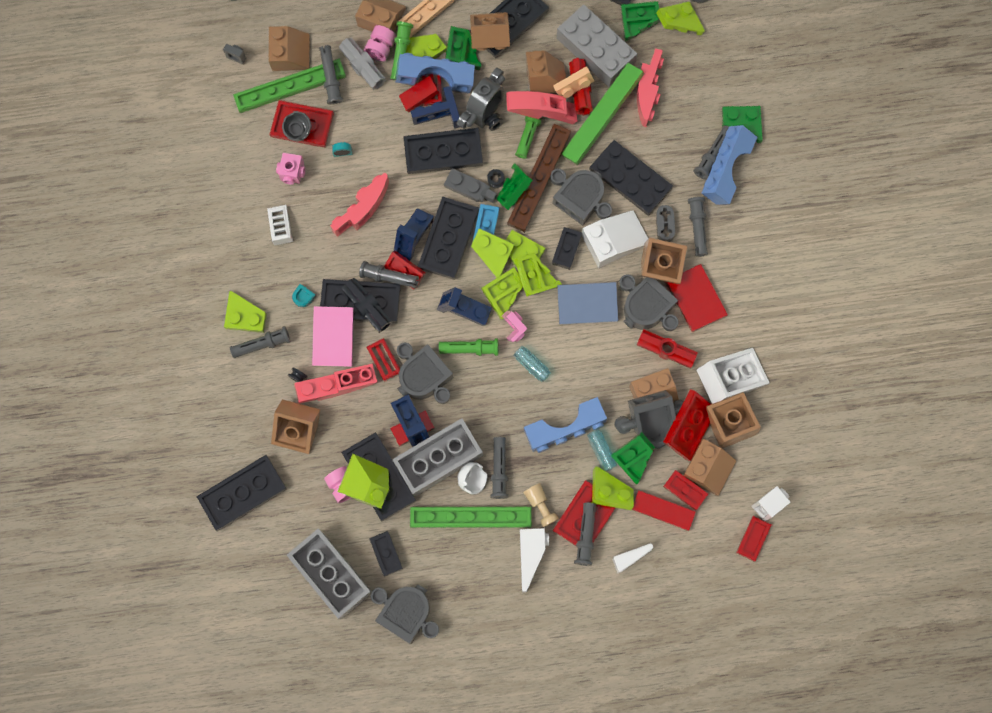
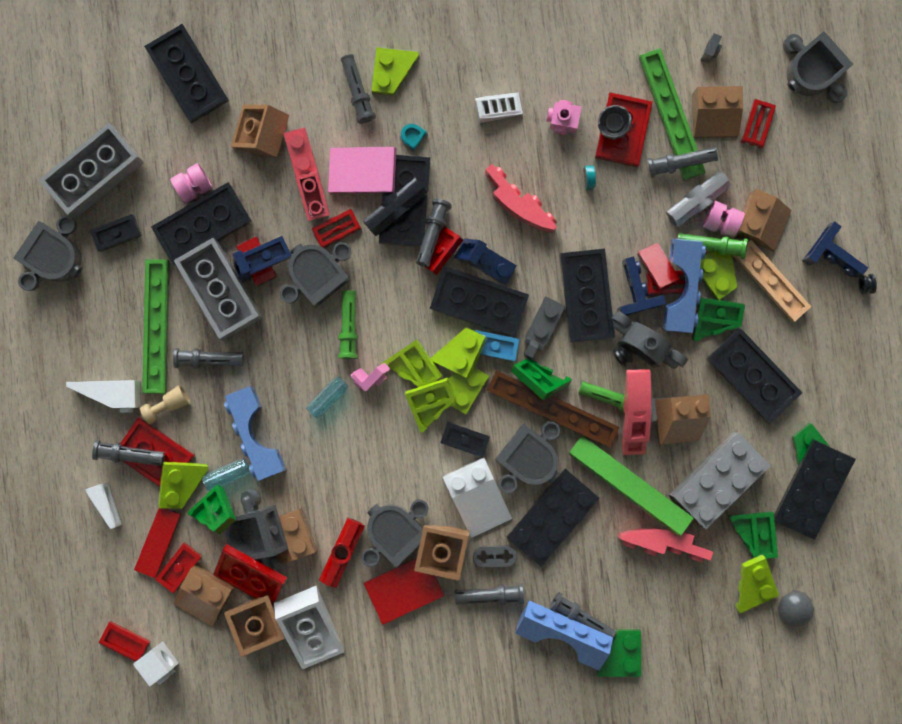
camera: 85 degrees right, 10 degrees up
black bush [287,367,308,382] -> none
lime slope [337,454,389,508] -> none
dark blue bracket [437,287,492,326] -> none
white hair [457,462,488,495] -> none
medium nougat slope [470,12,510,51] -> none
black bush [487,169,505,188] -> none
light nougat plate [553,66,594,98] -> none
sand blue tile [557,282,618,324] -> none
red piece [569,58,593,116] -> none
none -> red tile [741,99,776,149]

